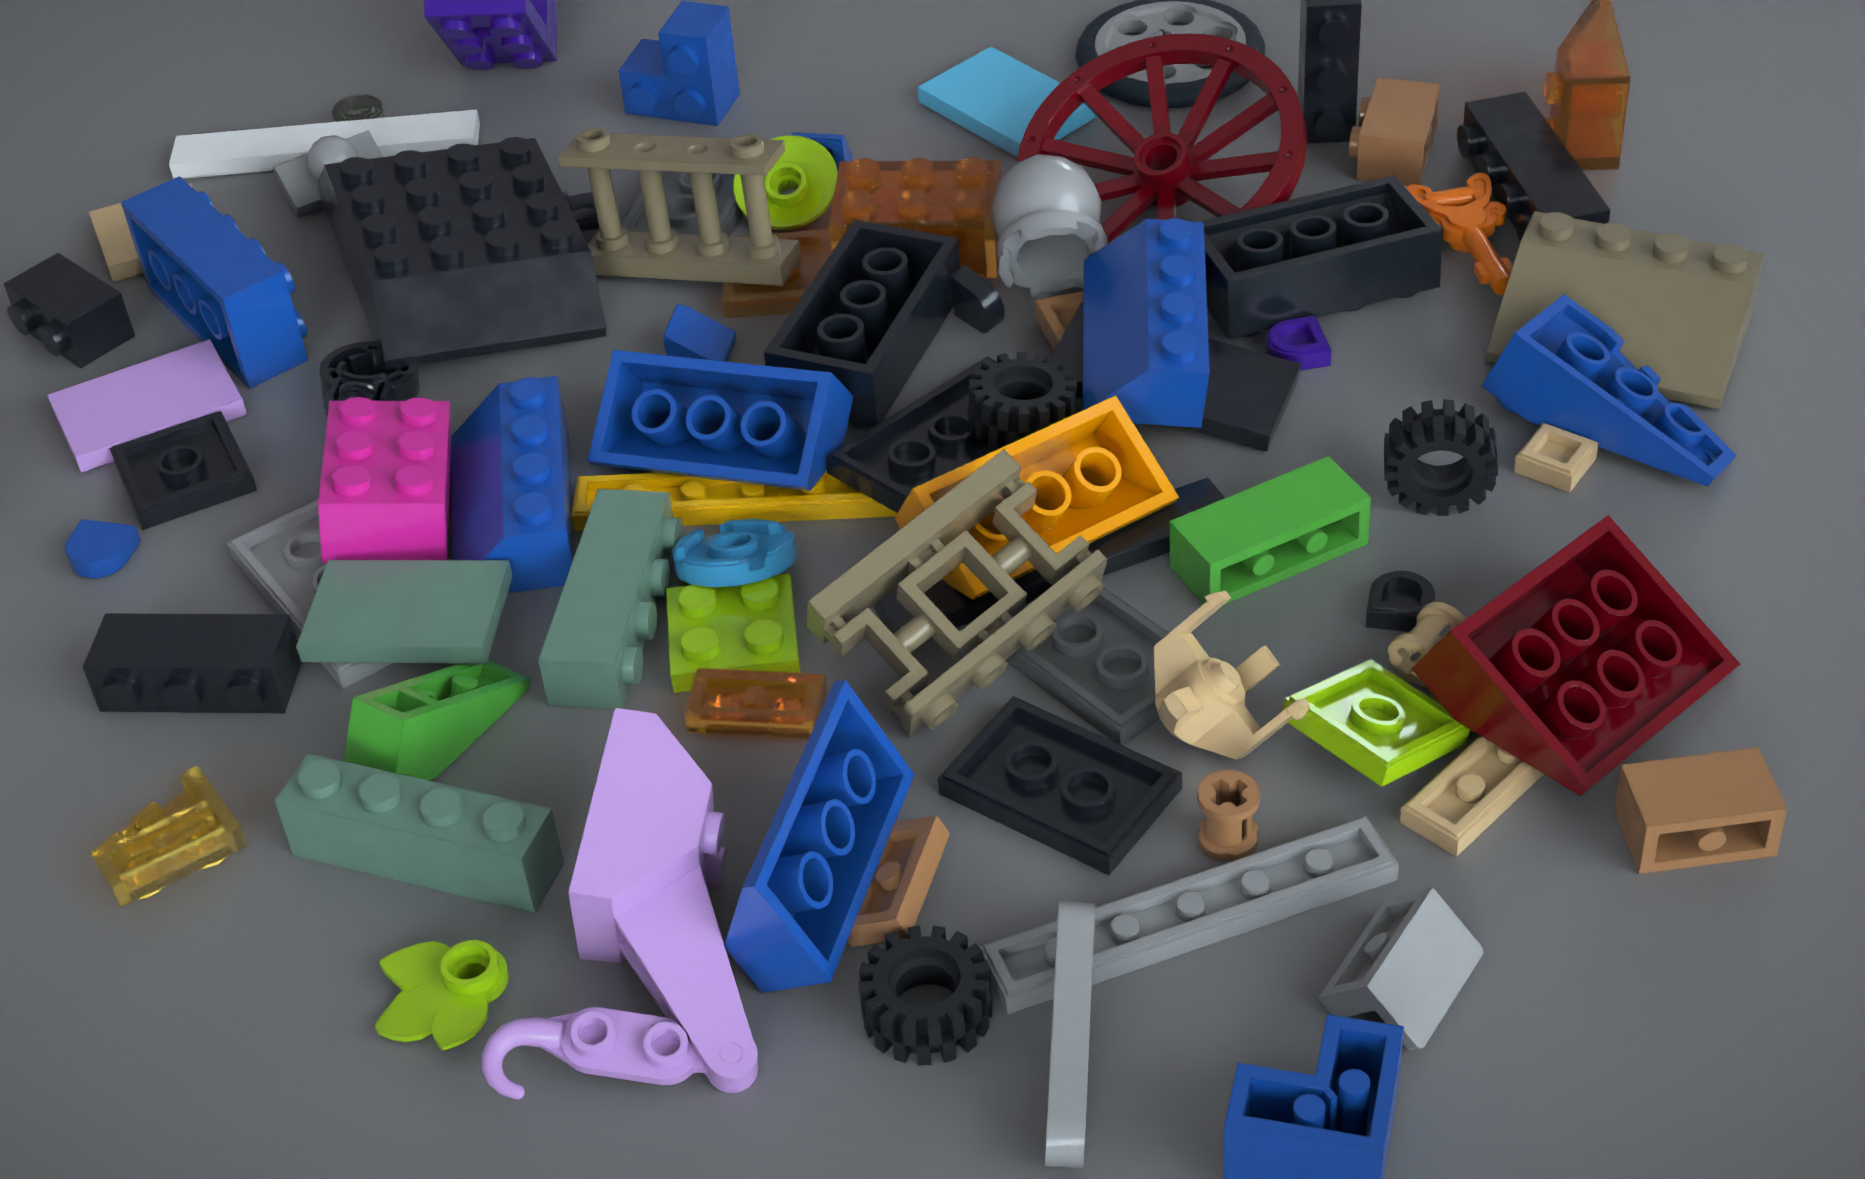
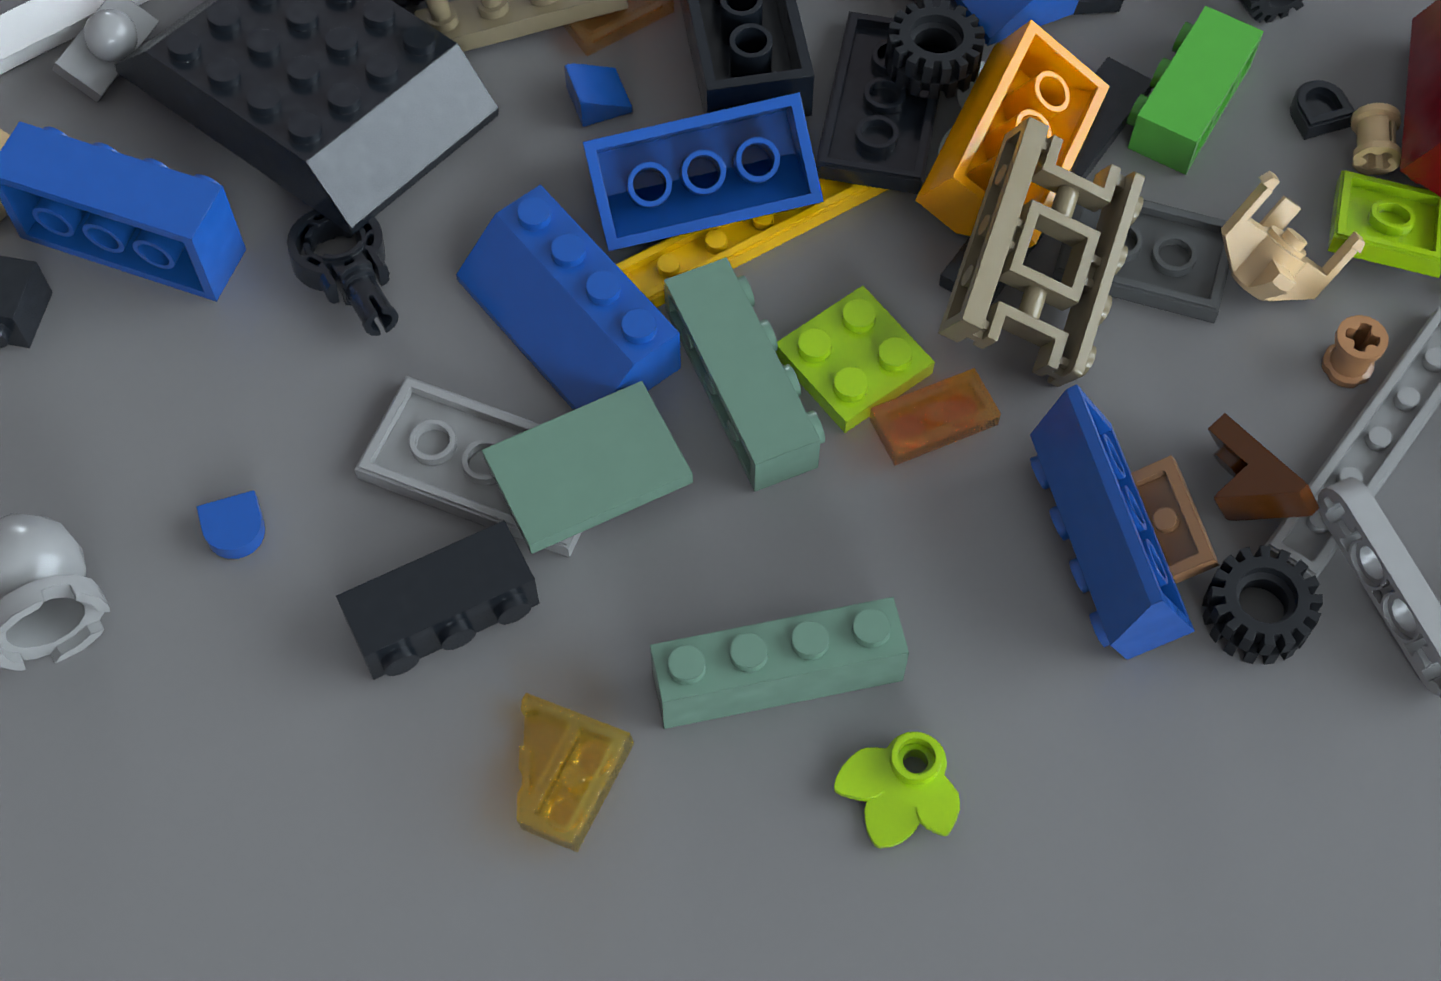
camera: 35 degrees left, 20 degrees up
lavender tile [47,339,247,473] -> none
black tile [109,411,257,530] -> none
dark pink brick [318,397,451,564] -> none
bright green slope [343,660,531,781] -> none
lavender slope [481,708,758,1100] -> none
dark azure tile [672,519,798,587] -> none
black tile [938,696,1182,875] -> none
none -> reddish brown slope [1208,413,1320,521]

